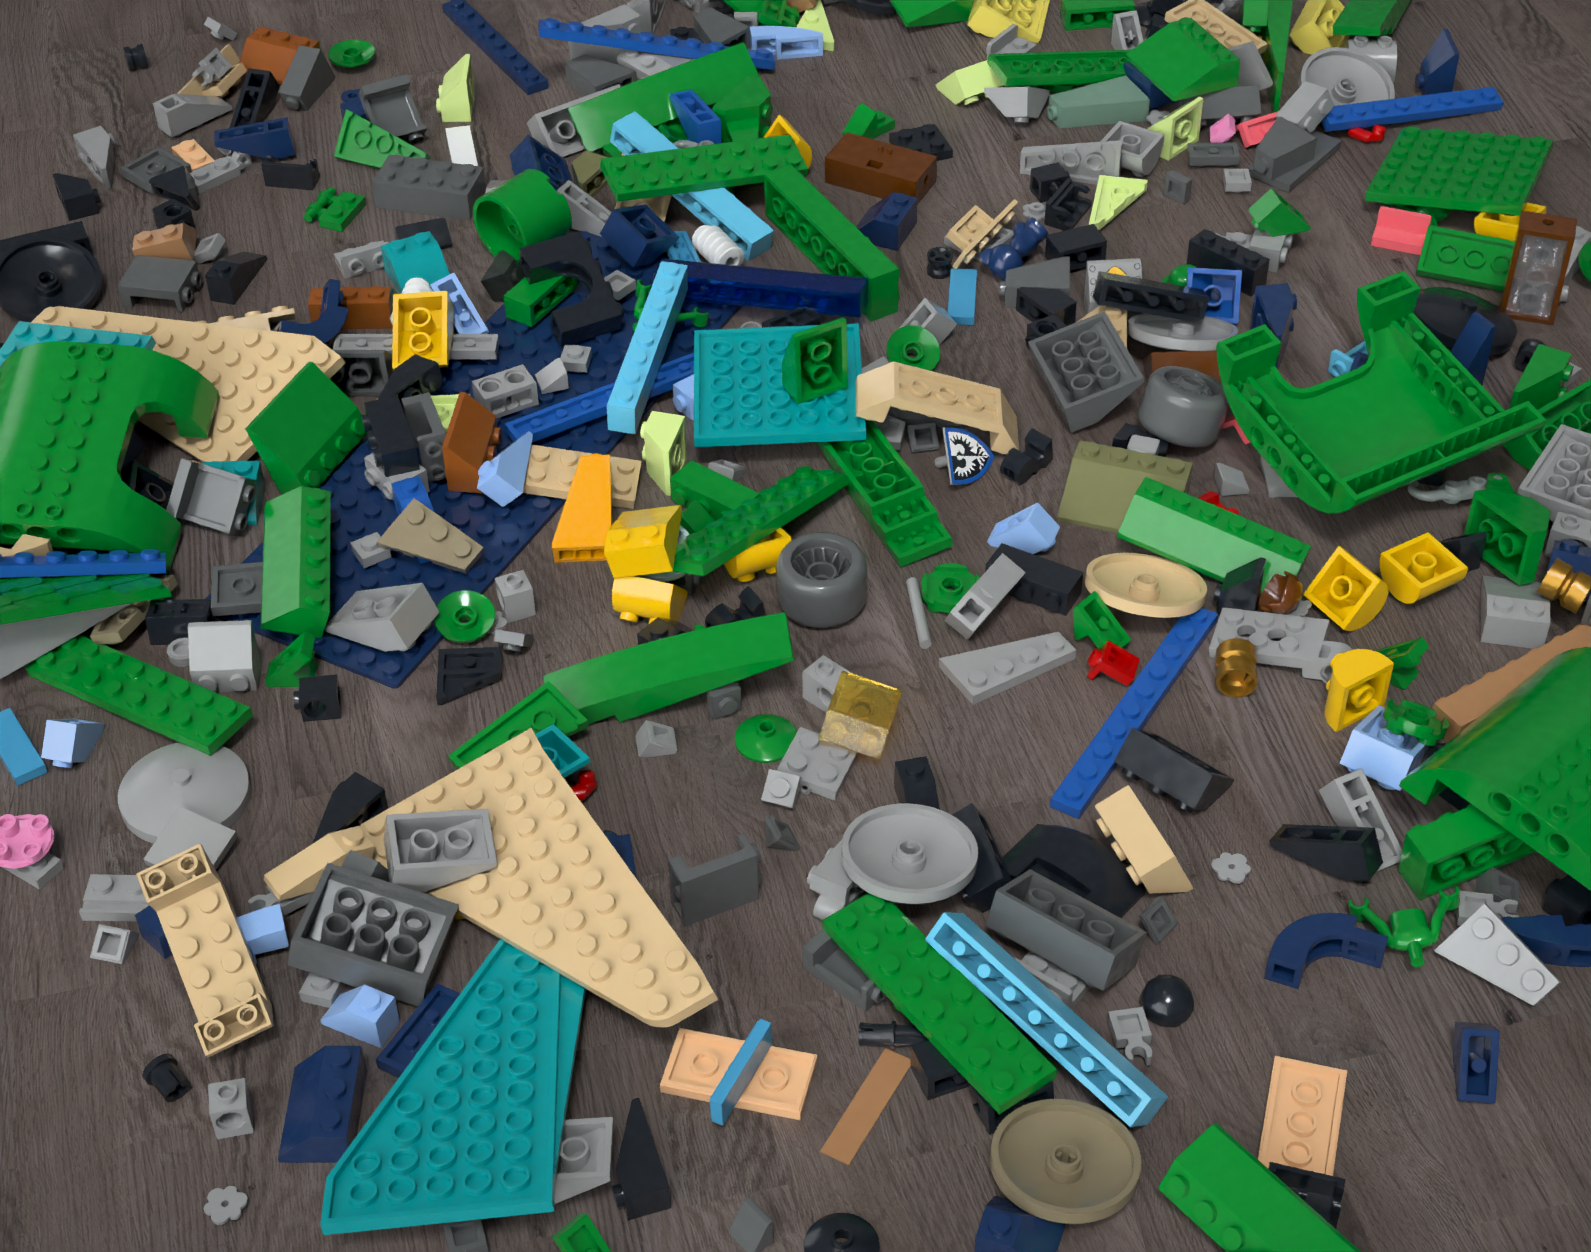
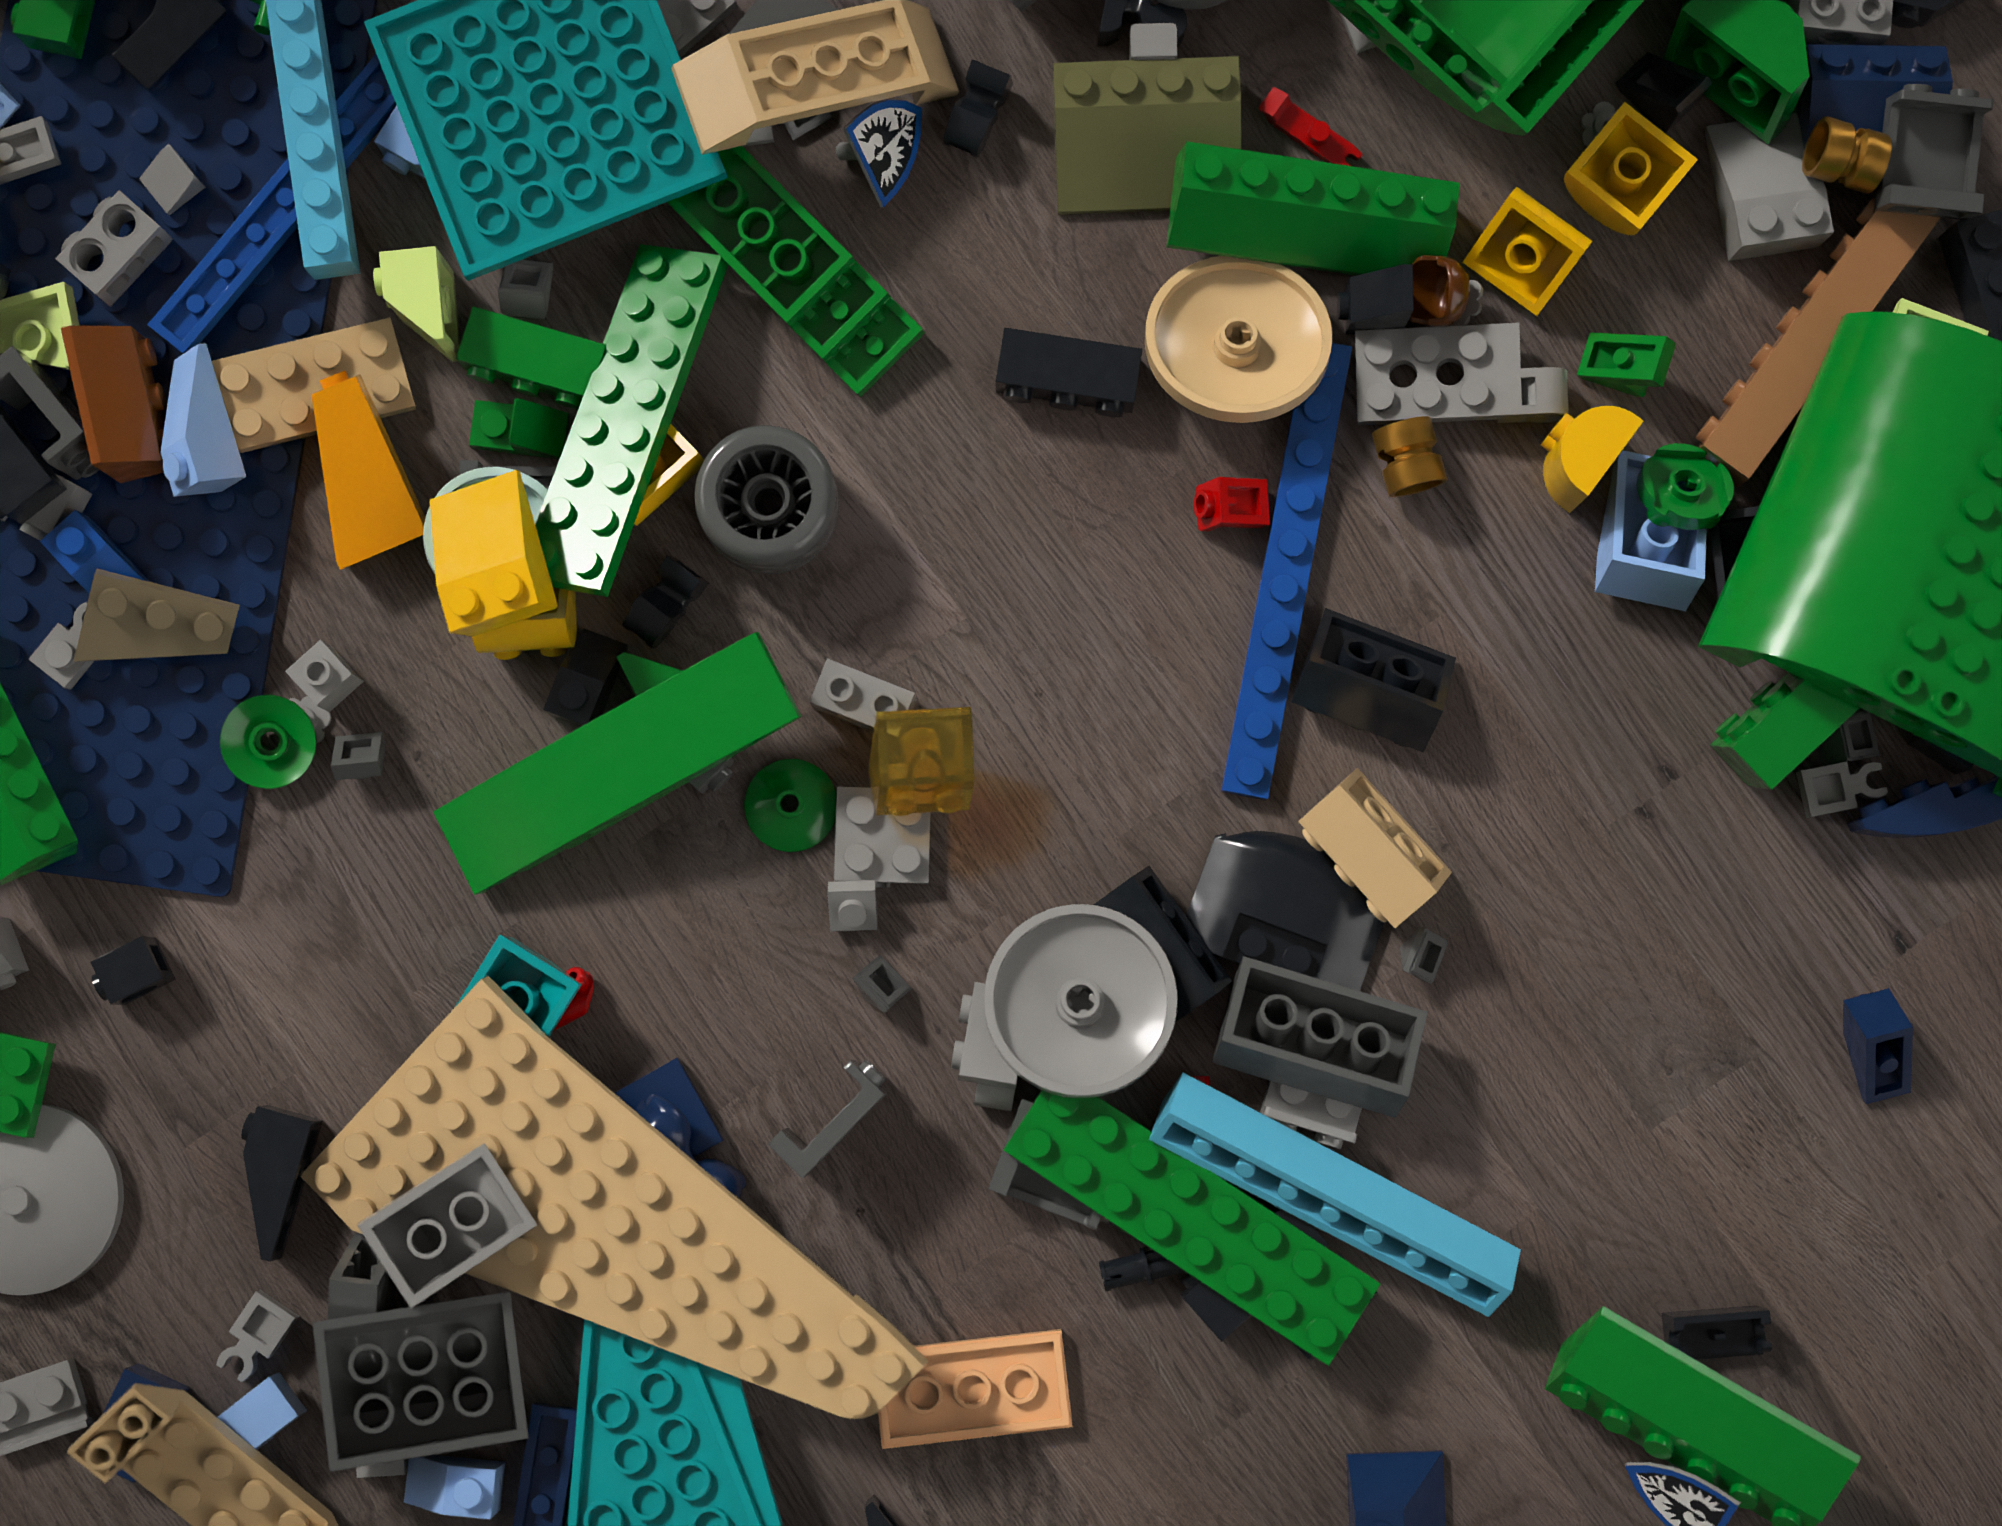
camera: 20 degrees left, 40 degrees up
light grey slope [90,924,139,965] -> none
light grey tile [143,806,238,870] -> none
tan slope [263,826,375,901] -> none
green slope [265,631,317,688] -> none
light grey slope [325,583,439,652] -> none
black wing [436,647,502,705] -> none
green wing [448,681,590,770] -> none
light grey plate [561,345,592,373] -> none
light grey slope [635,720,678,758] -> none
dark azure tile [710,1019,772,1126] -> none
green slope [782,317,848,404] -> none
medium nougat sticker [820,1048,911,1165] -> none
black slope [894,756,940,810] -> none
light grey bar [906,577,932,649] -> none
green plate [921,563,980,613] -> none
light grey wing [939,632,1076,705] -> none
light grey slope [945,553,1026,640] -> none
light blue slope [987,502,1060,554] -> none
dark tan dish [990,1099,1142,1224] -> none
green slope [1073,591,1131,650] -> none
light grey plate [1107,1007,1152,1066] -> none
black hair [1139,974,1194,1027] -> none
light grey plant [1211,852,1251,884] -> none
light grey slope [1214,463,1250,496] -> none
light nougat tile [1258,1056,1347,1176] -> none
dark blue arch [1264,913,1389,989] -> none
black slope [1269,824,1383,882] -> none
light grey slope [1319,768,1402,872] -> none
green piece [1348,886,1460,967] -> none
wing [1434,904,1562,1006] -> none

